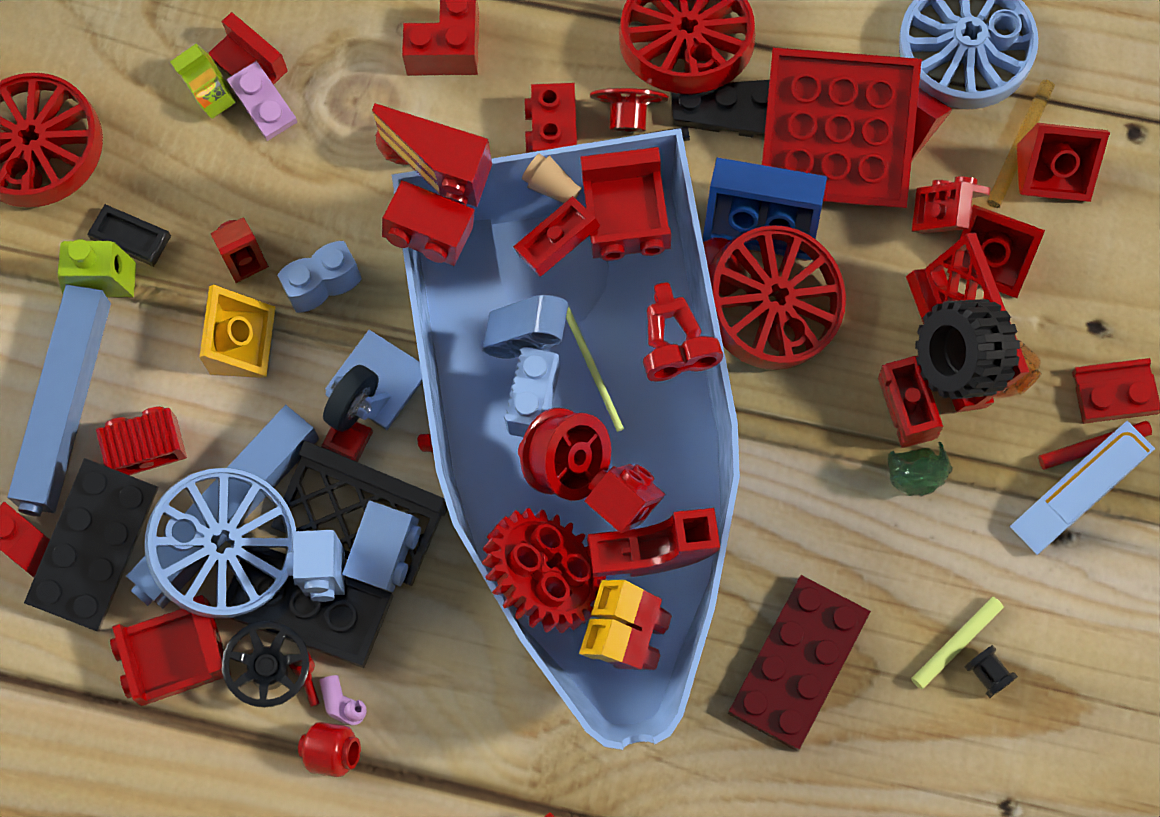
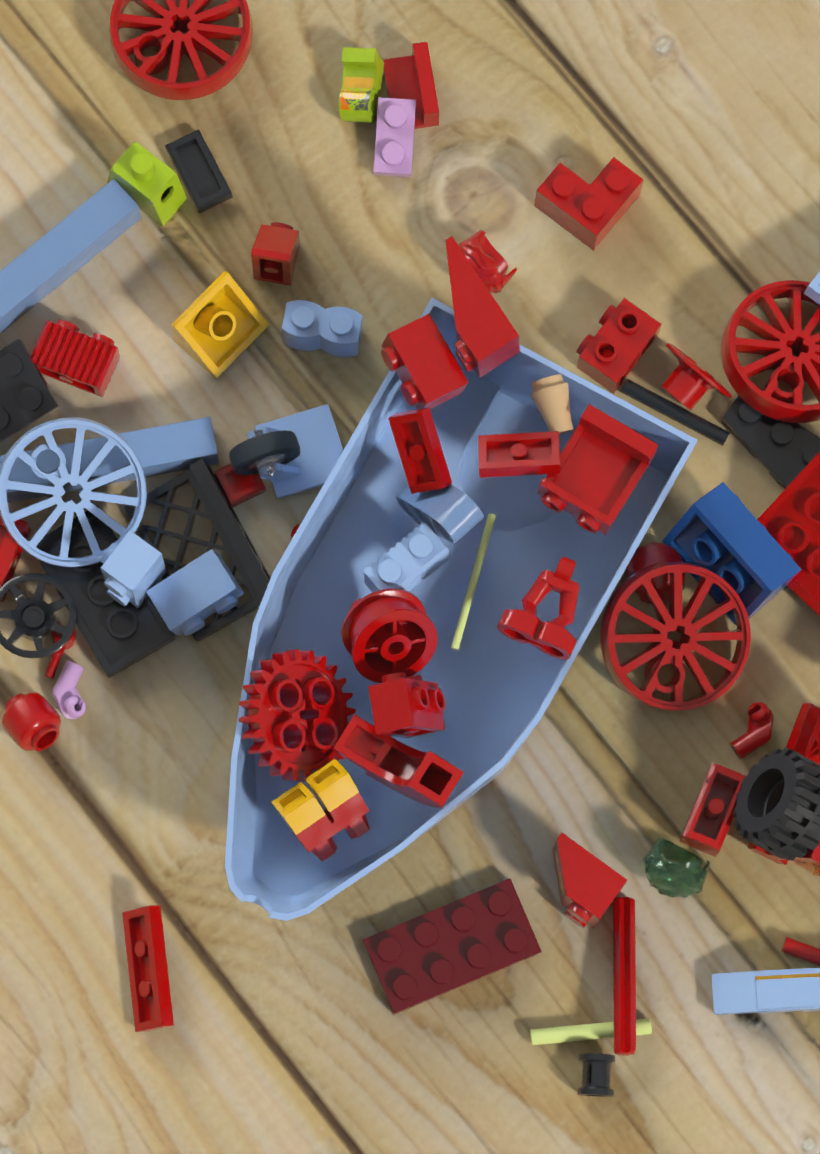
camera: 30 degrees right, 5 degrees up
none -> red plate [388,407,452,494]
none -> red slope [552,832,627,929]
none -> red axle [613,897,636,1056]
none -> red arm [730,702,774,759]

